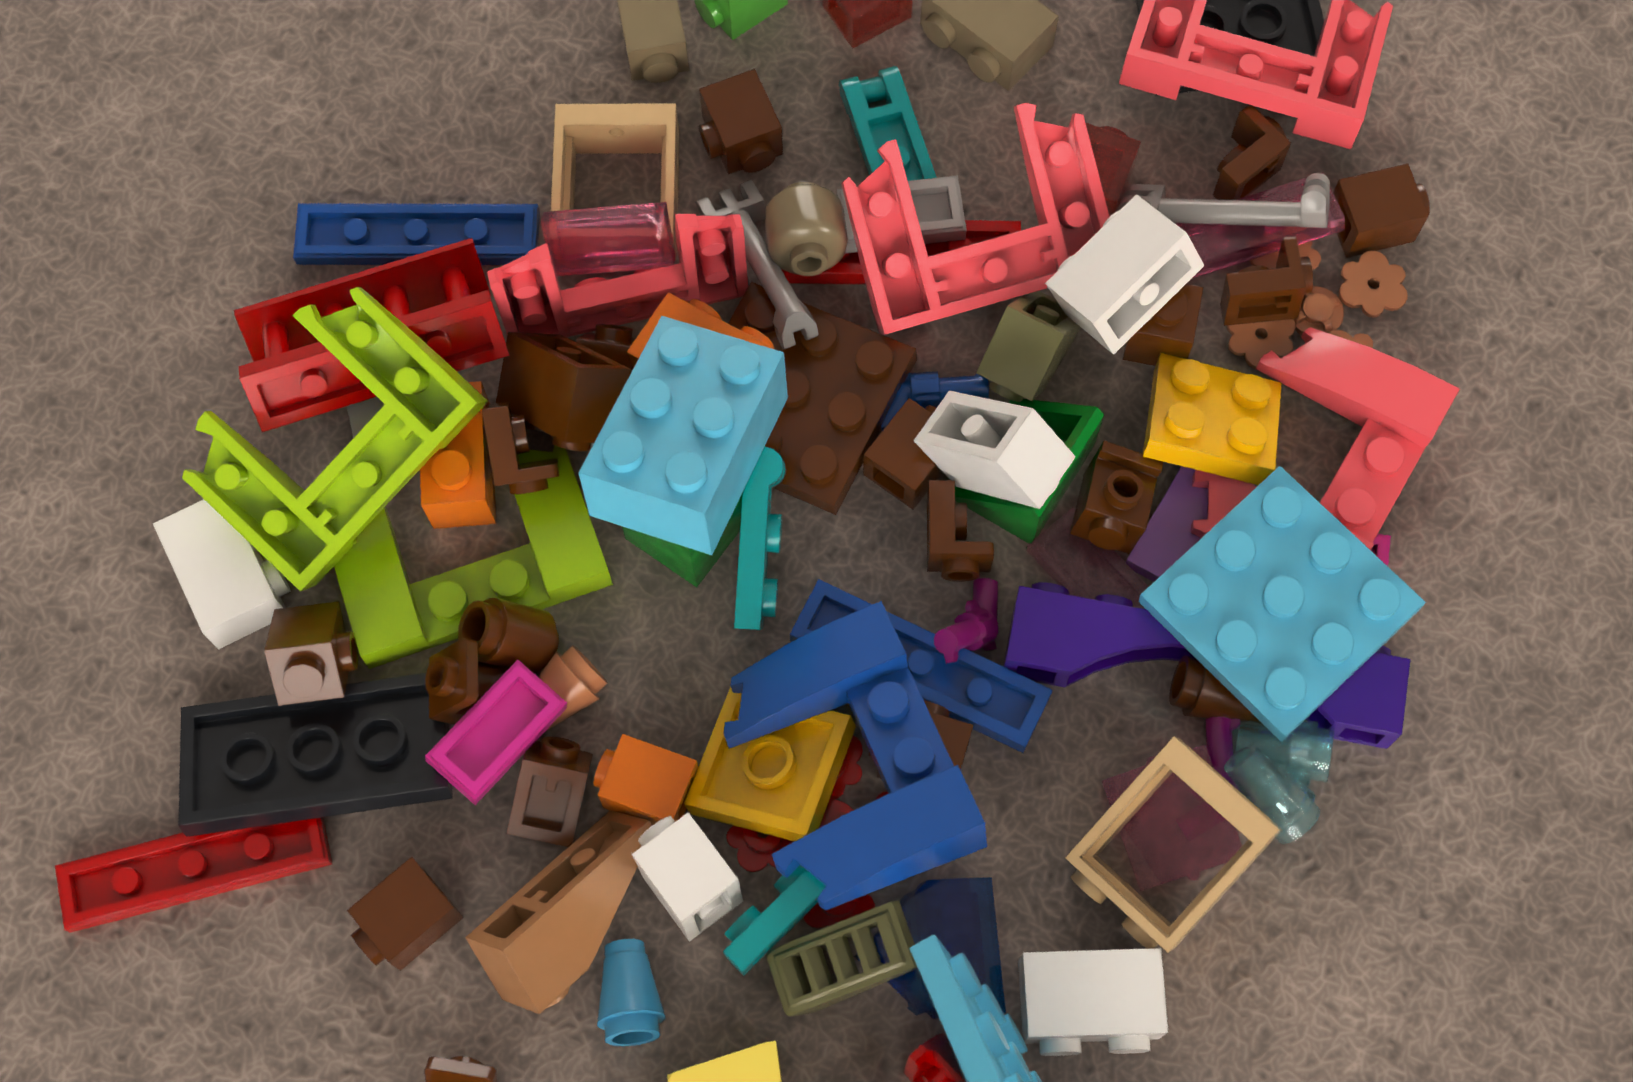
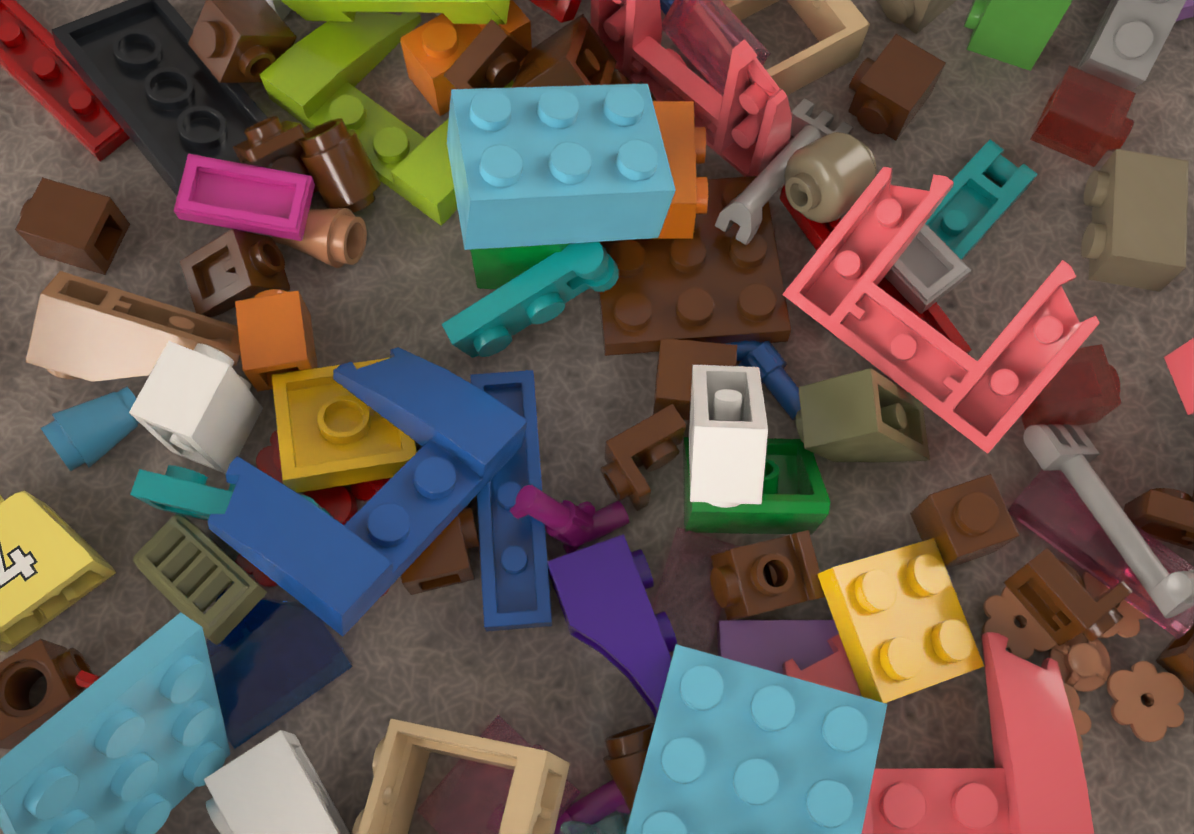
camera: 55 degrees right, 0 degrees up
white brick [1045,194,1205,355] -> none

